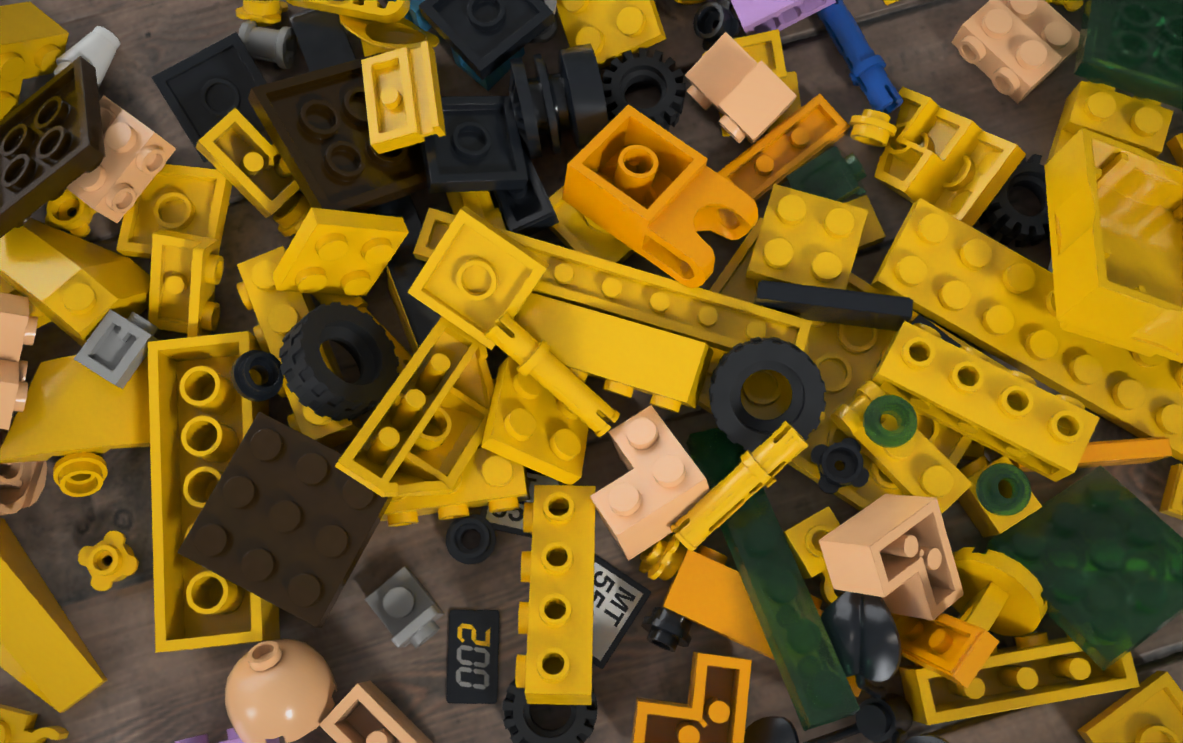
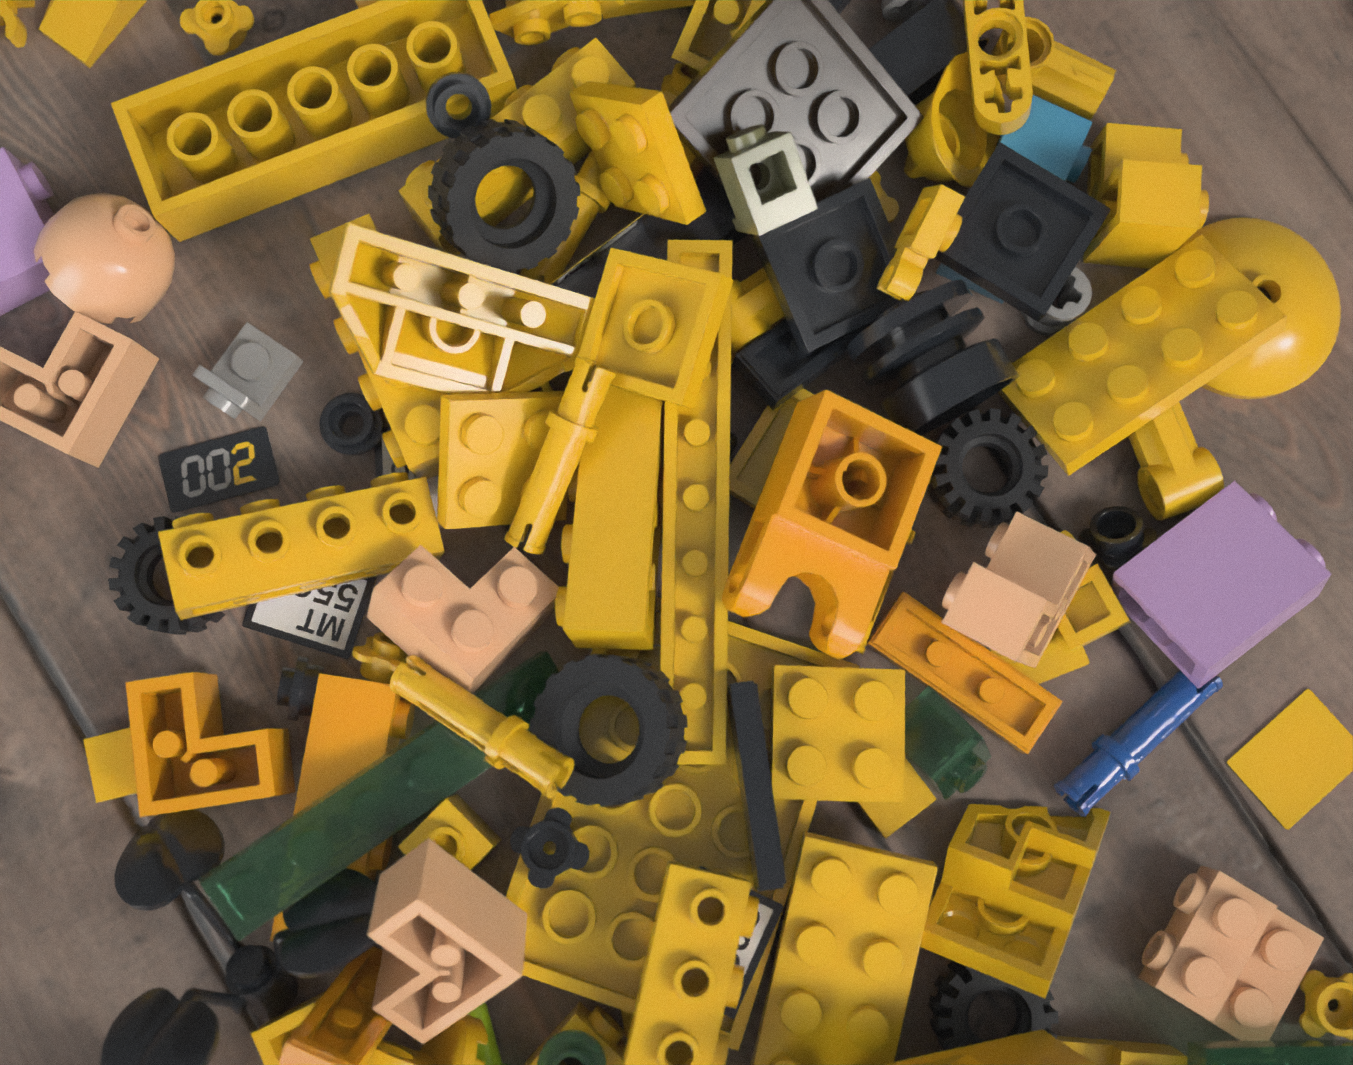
camera: 70 degrees right, 5 degrees up
dark brown plate [177,411,393,628] -> none
yellow plate [361,40,446,154] -> none
yellow plate [831,380,973,514] -> none
yellow plate [849,109,897,147] -> none
clear green plate [863,395,917,448] -> none
none -> brick [714,124,818,236]
none -> yellow plate [876,185,965,301]

